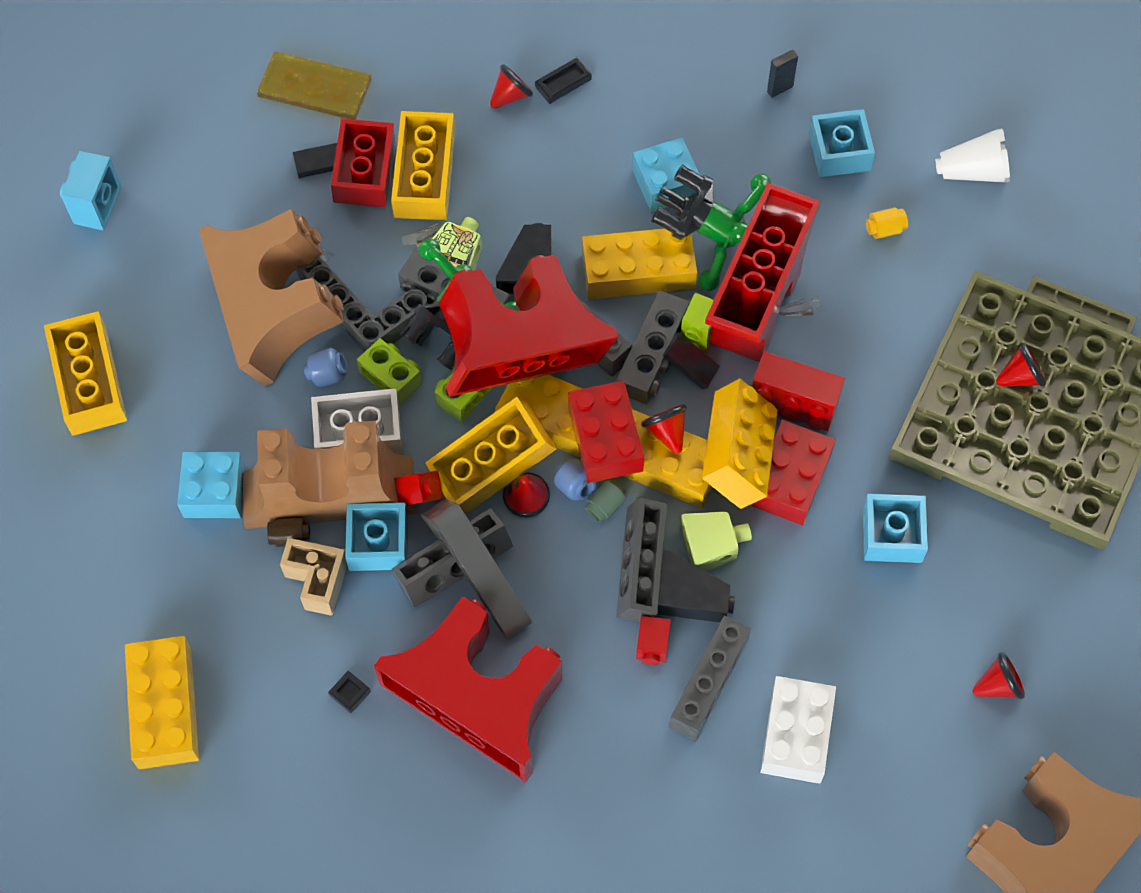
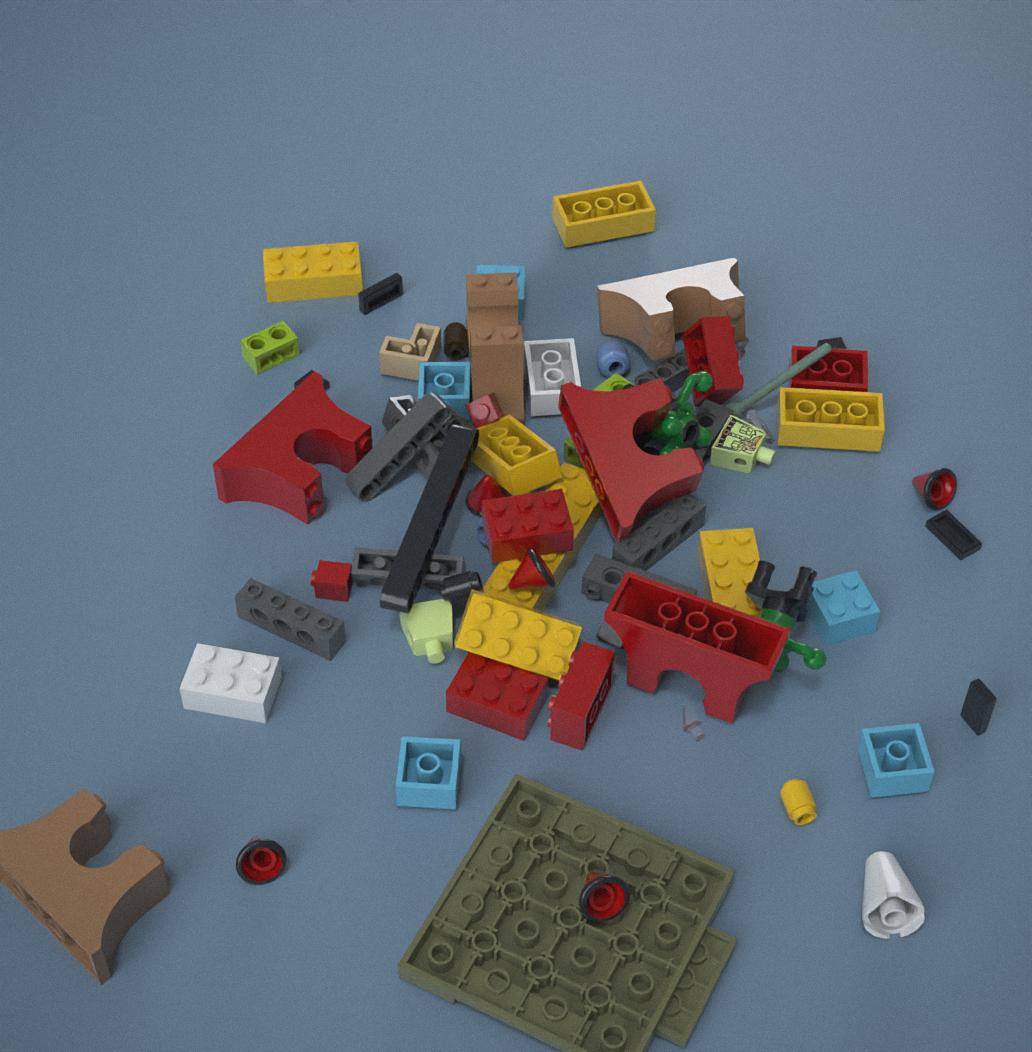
camera: 90 degrees right, 15 degrees down
medium azure brick [60,151,122,230] -> none
clear yellow tile [257,51,372,120] -> none
black slope [496,223,552,294] -> none
sand green brick [584,480,626,523] -> none
black slope [657,550,735,622] -> none
none -> lime brick [240,321,300,375]
none -> black tile [358,273,403,315]
none -> black beam [380,424,479,614]
none -> black brick [440,571,484,605]
none -> red brick [682,316,744,406]
none -> sand green piece [725,343,832,419]

